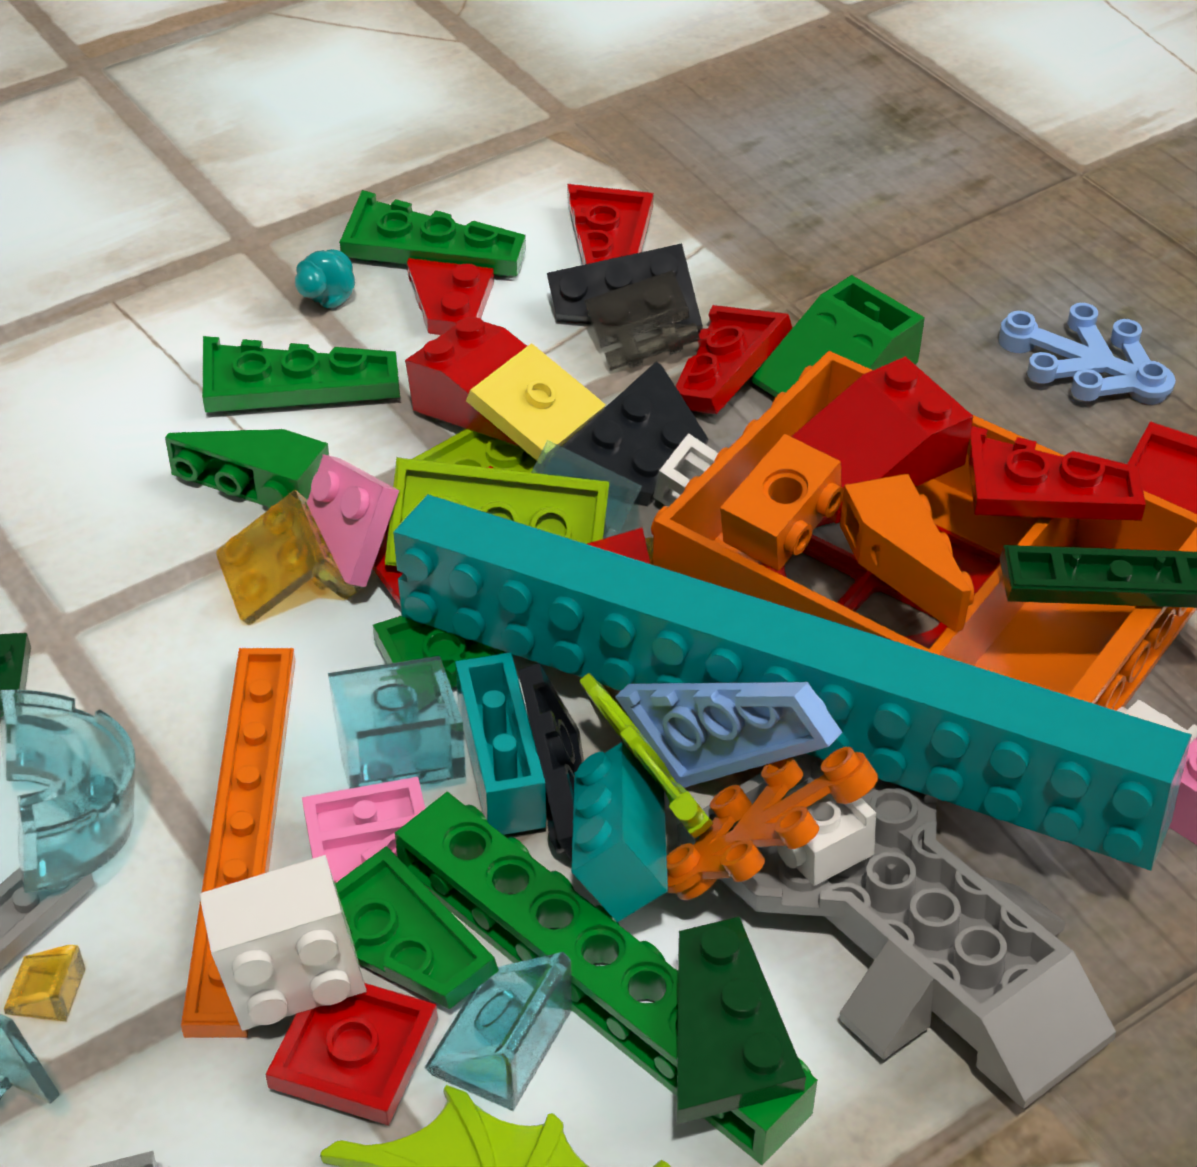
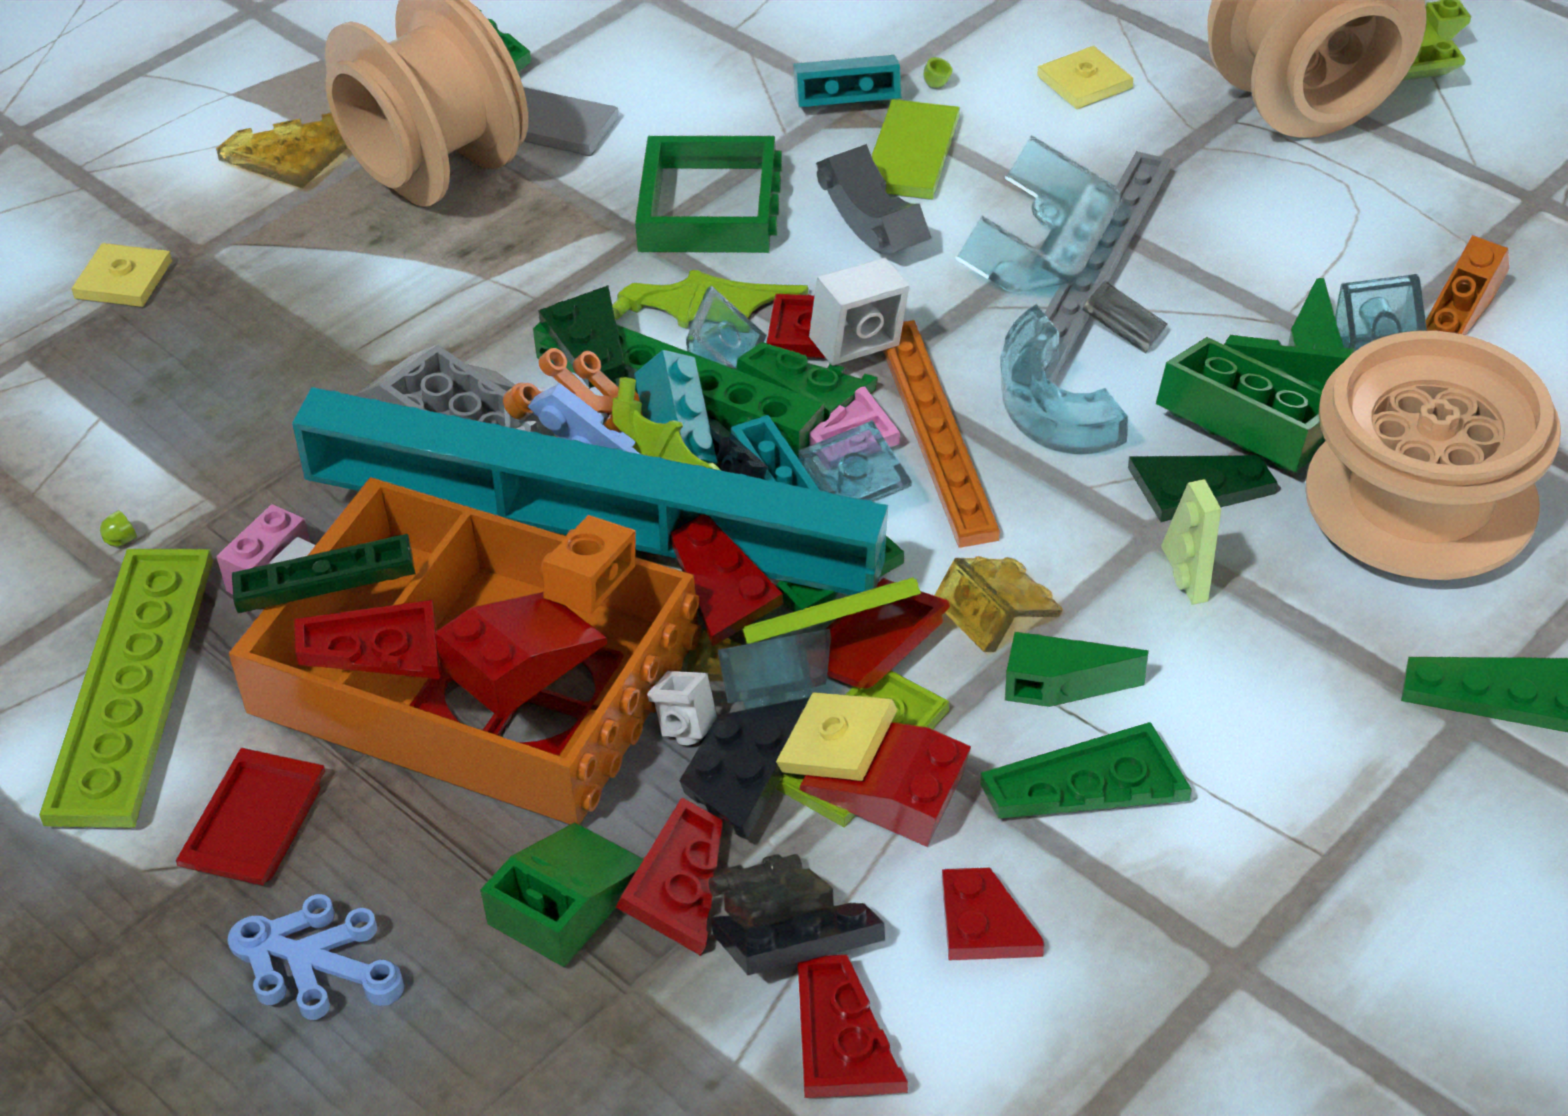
camera: 170 degrees right, 0 degrees up
clear yellow slope [4,945,86,1022] -> none
teal animal [294,249,355,308] -> none
bright pink wing [307,454,400,587] -> none
green wing [339,190,526,276] -> none
orange slope [840,474,974,632] -> none
none -> yellowish green wing [1161,479,1221,605]

